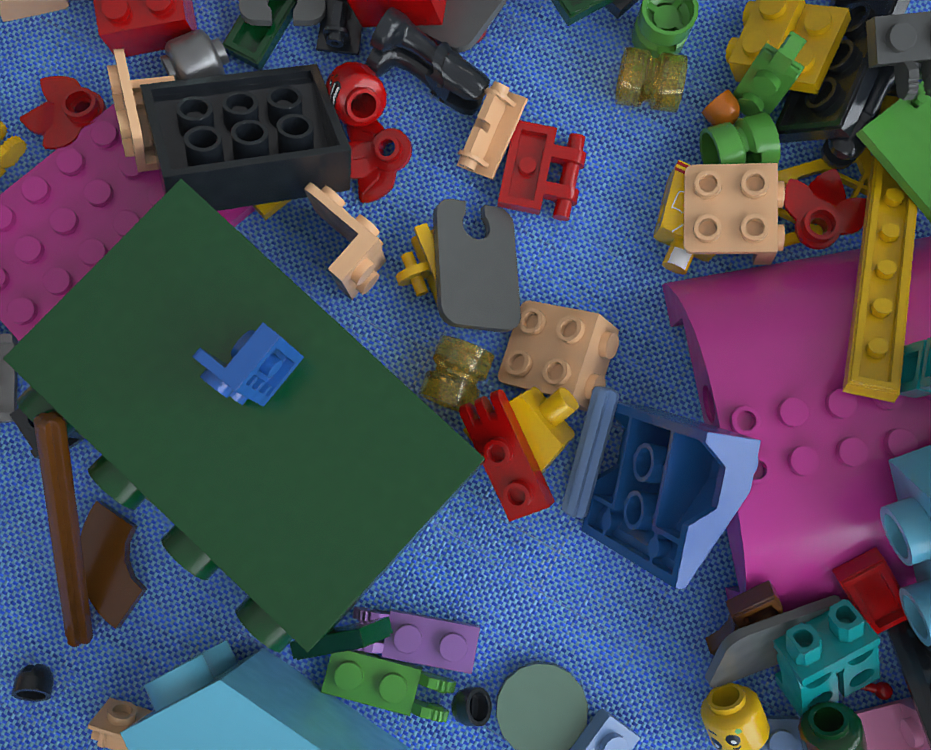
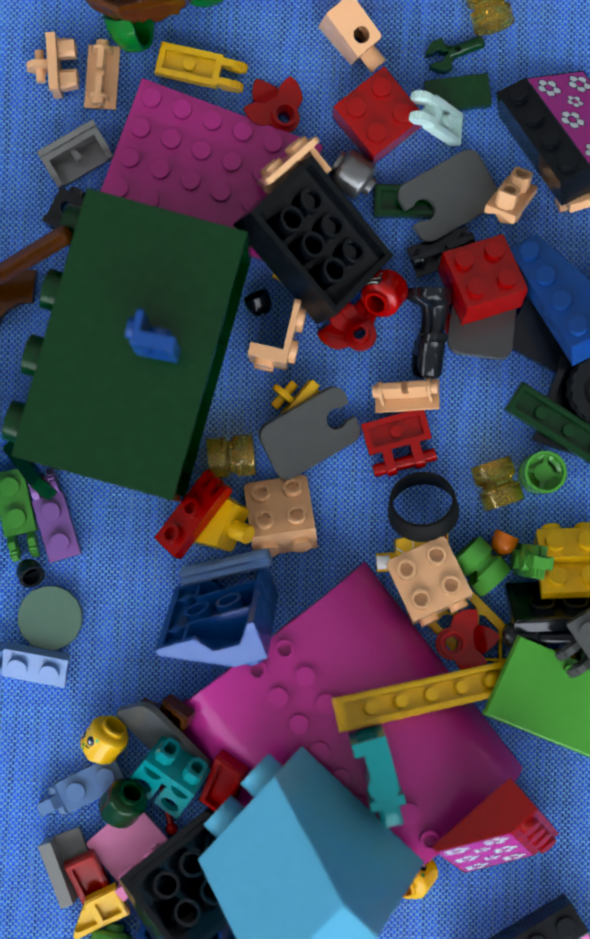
camera: 65 degrees right, 5 degrees up
none -> black hinge [244,289,272,316]
none -> black tyre [388,472,459,542]

